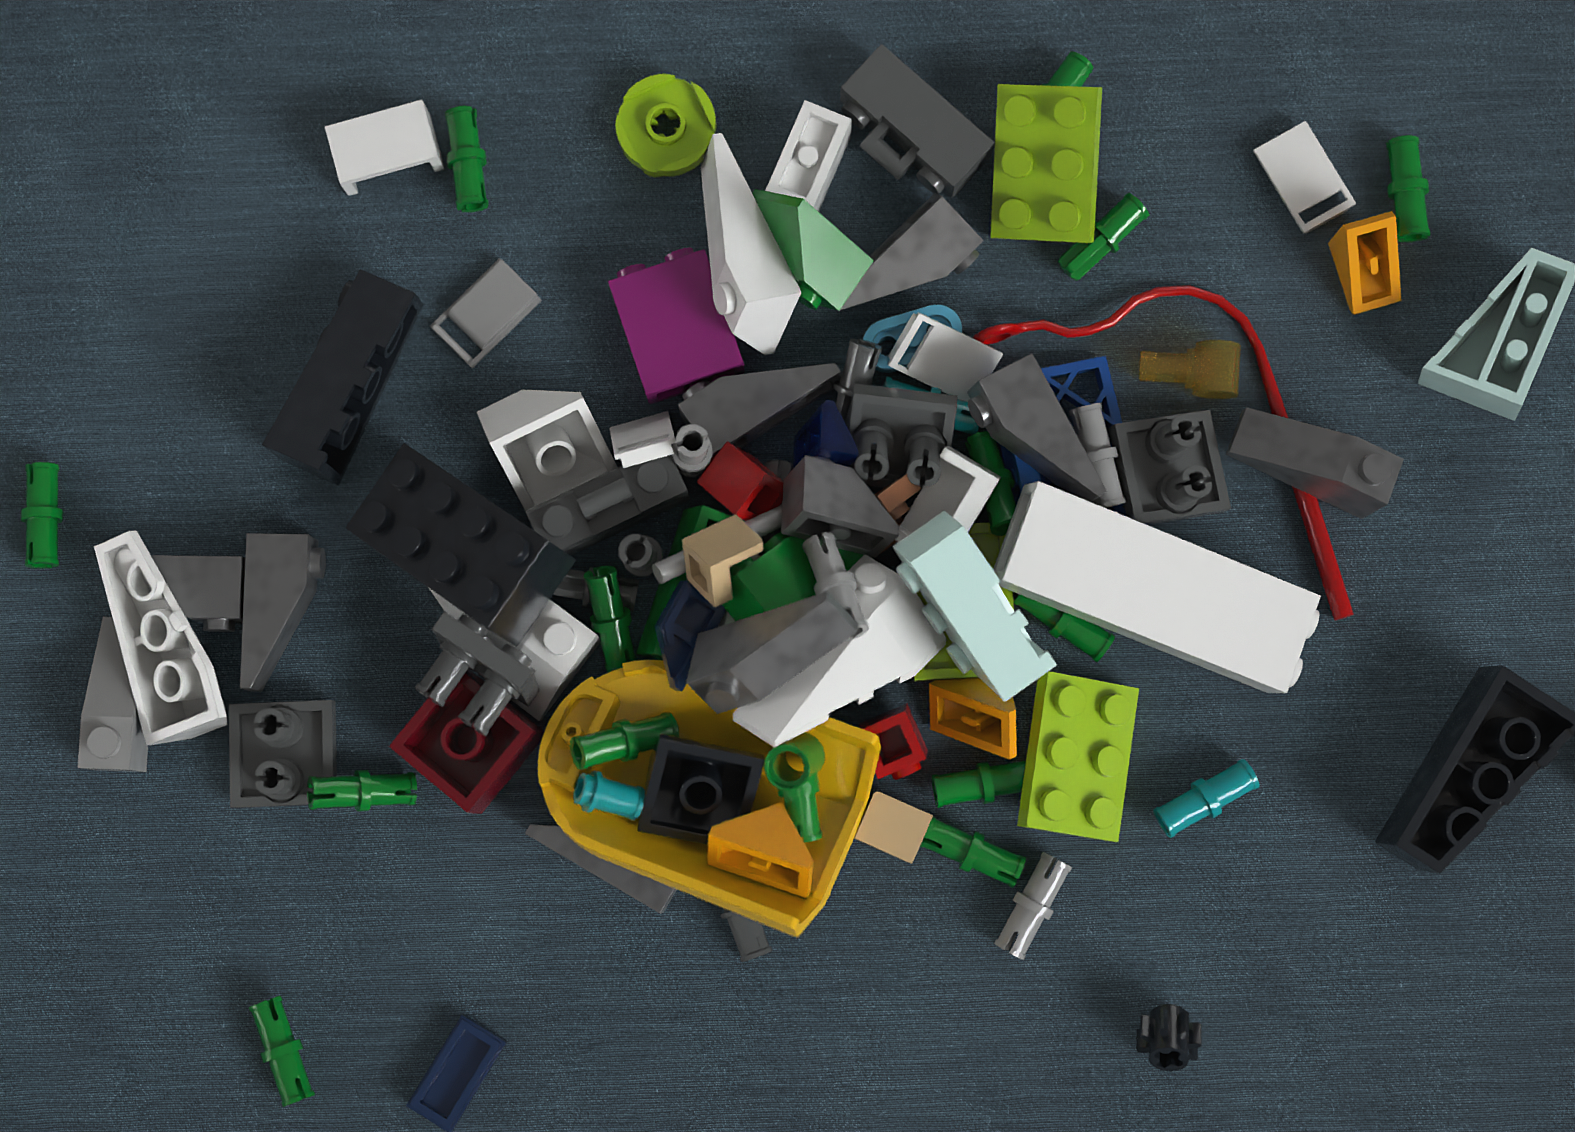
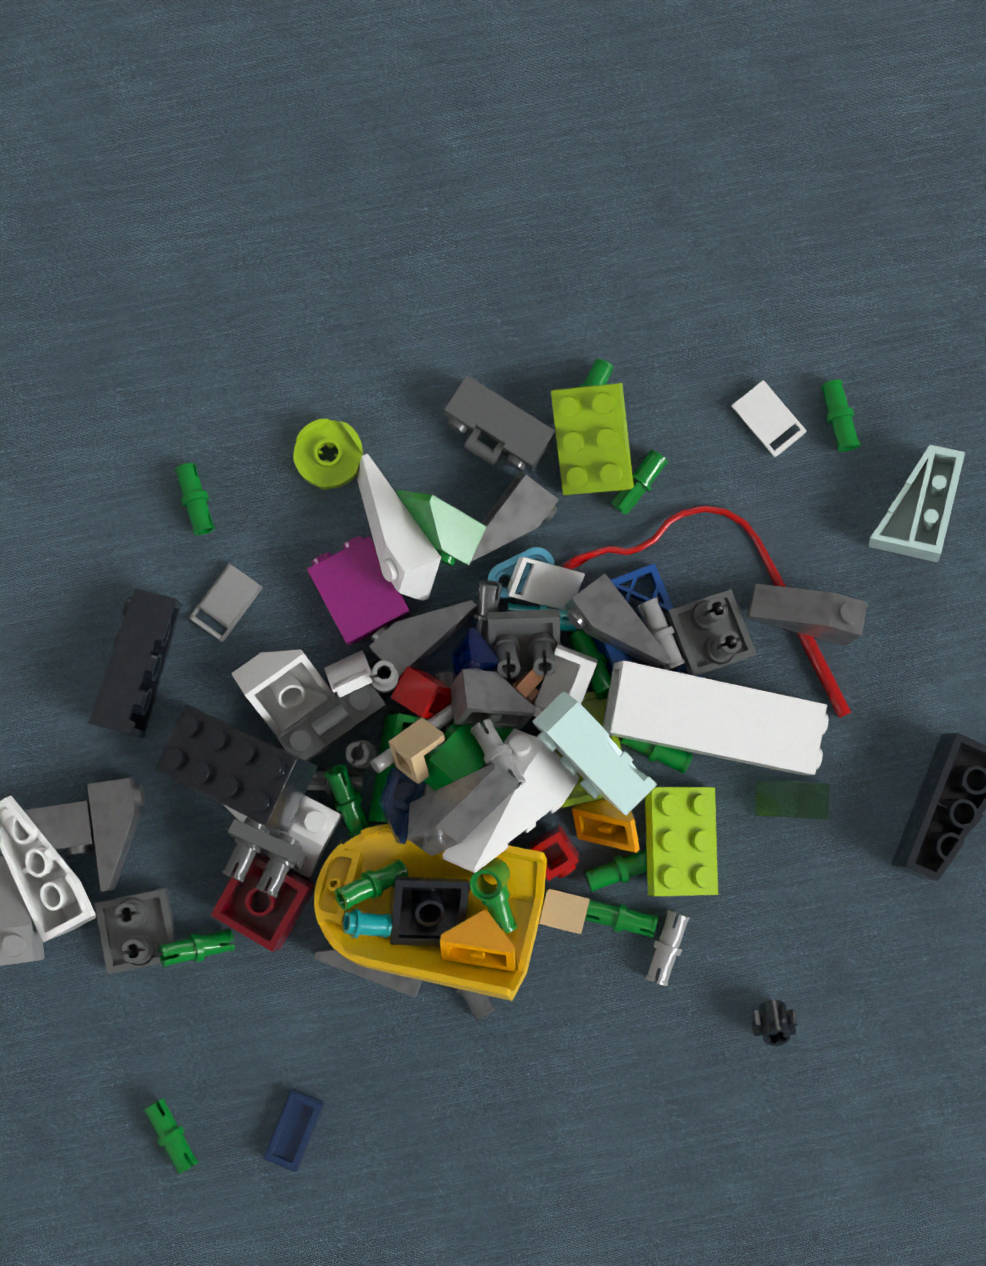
camera: 15 degrees left, 0 degrees up
white panel [324,100,445,196] -> none
white panel [765,100,852,212] -> none
clear yellow pin [1139,340,1241,399] -> none
teal pin [1153,759,1260,838] -> none
light orange slope [1328,211,1402,315] -> none
none -> clear green slope [755,781,829,820]

